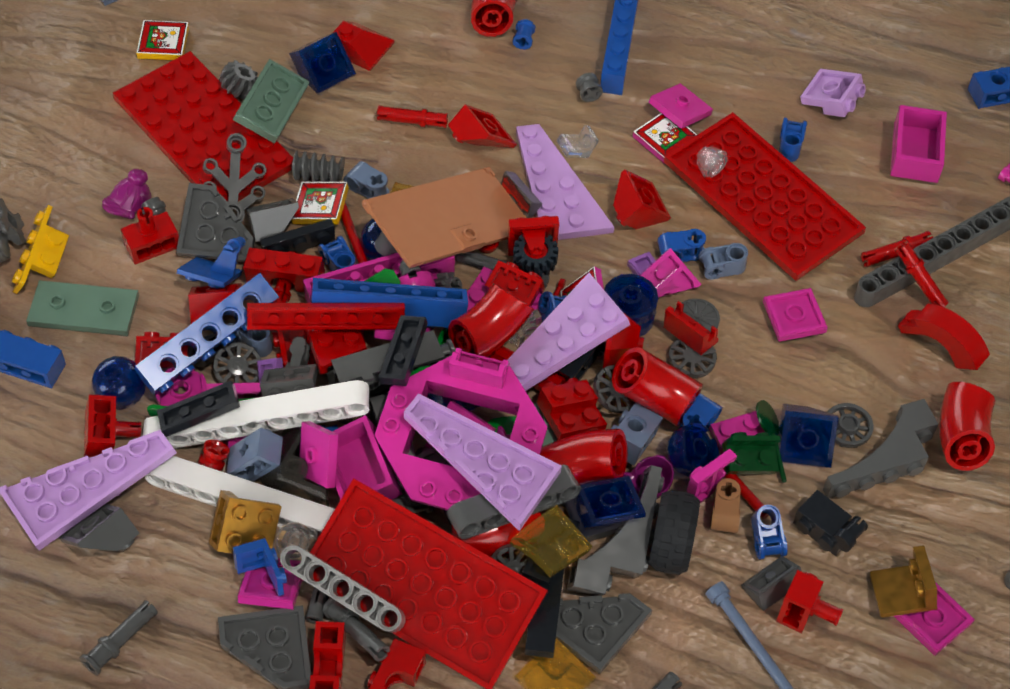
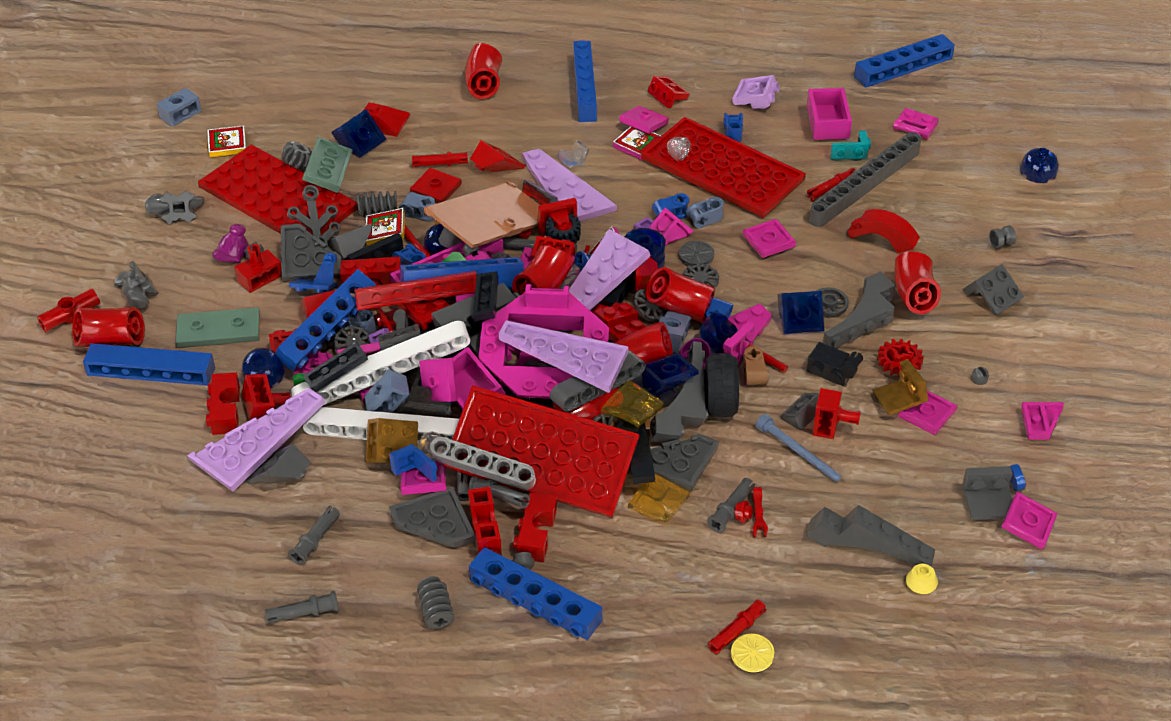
camera: 10 degrees left, 10 degrees down
yellow bracket [12,205,69,294] -> none
red wheel [198,440,230,471] -> none
blue bush [512,19,536,50] -> none
dark grey wheel [575,73,603,102] -> none
red slope [613,169,671,229] -> none
red hinge [663,301,718,355] -> none
dark green bracket [722,432,781,474] -> none
blue piece [751,505,788,560] -> none
dark green piece [756,400,787,483] -> none
red pin [895,241,949,307] -> none
none -> dark grey animal [145,190,205,224]
none -> red arch [206,372,240,435]
none -> red plate [410,168,462,203]
none -> red bracket [648,76,690,108]
none -> teal bracket [830,131,871,159]
none -> red gear [877,338,924,377]

